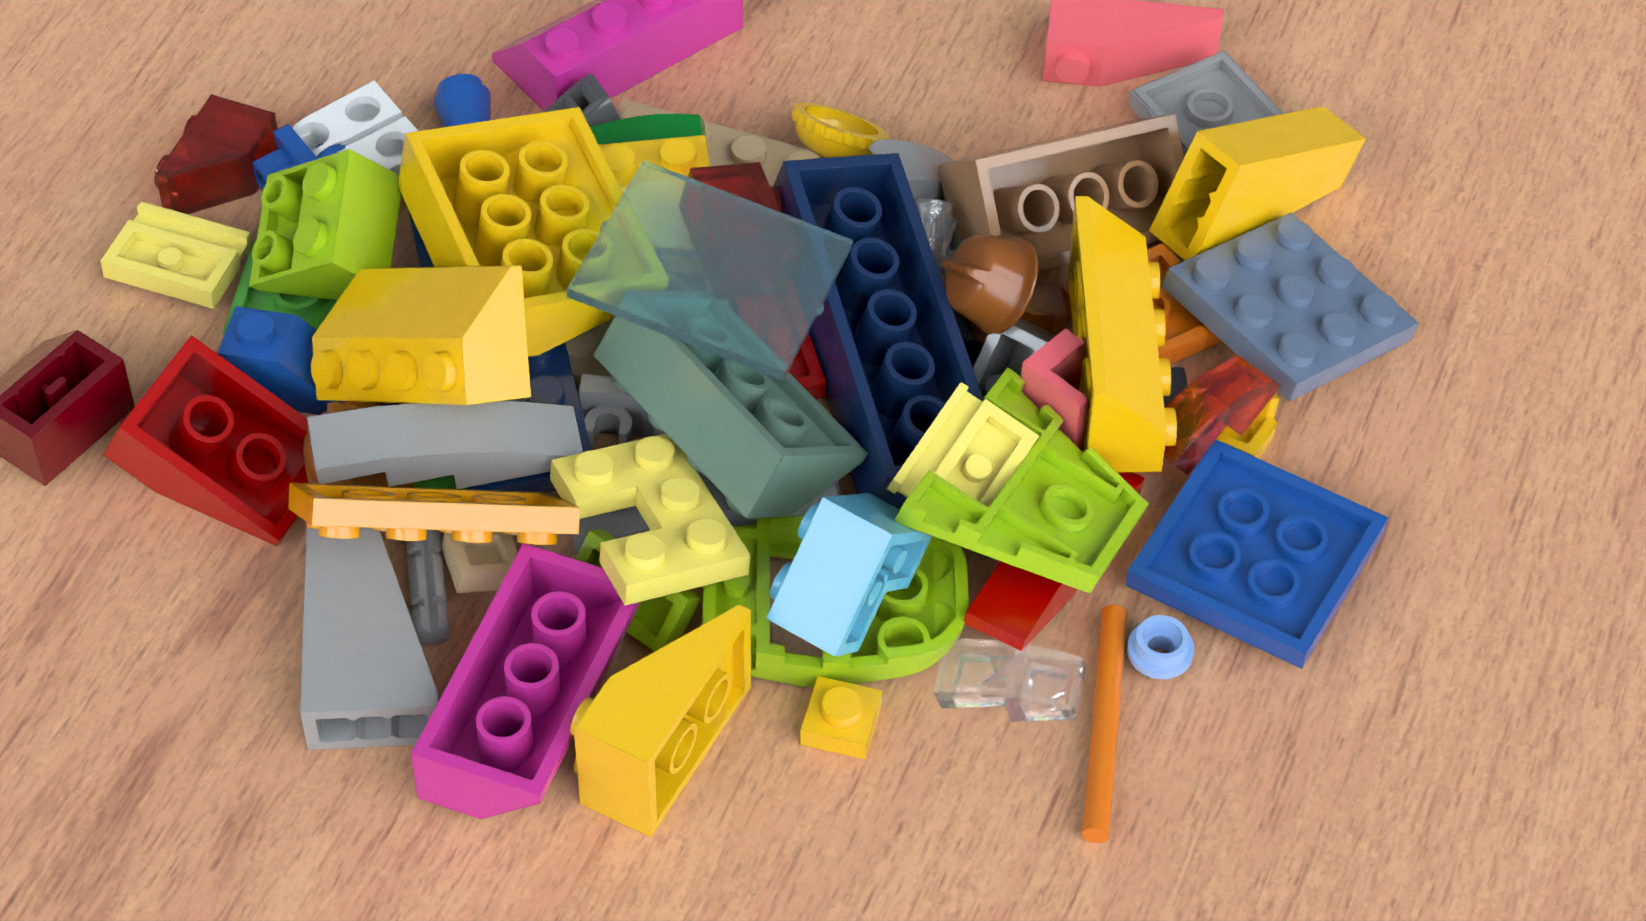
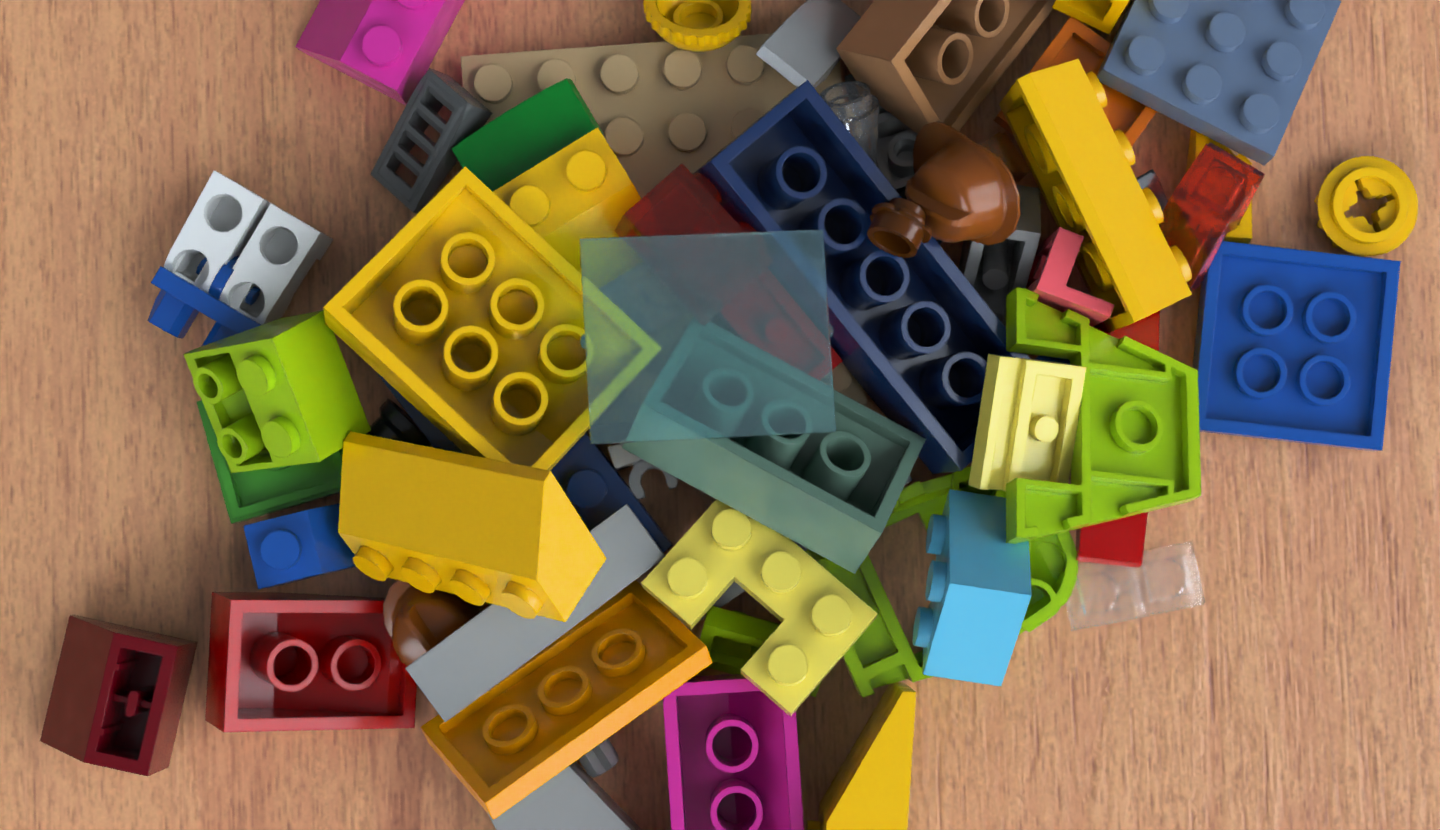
camera: 30 degrees left, 35 degrees up
light yellow plate [100,201,252,309] -> none
clear red slope [154,94,278,214] -> none
blue cone [433,74,491,127] -> none
yellow plate [800,676,883,760] -> none
orange bar [1082,605,1128,843] -> none
light blue plate [1127,615,1194,679] -> none
none -> reddish brown plate [867,198,932,258]
none -> yellow gear [1314,156,1418,257]

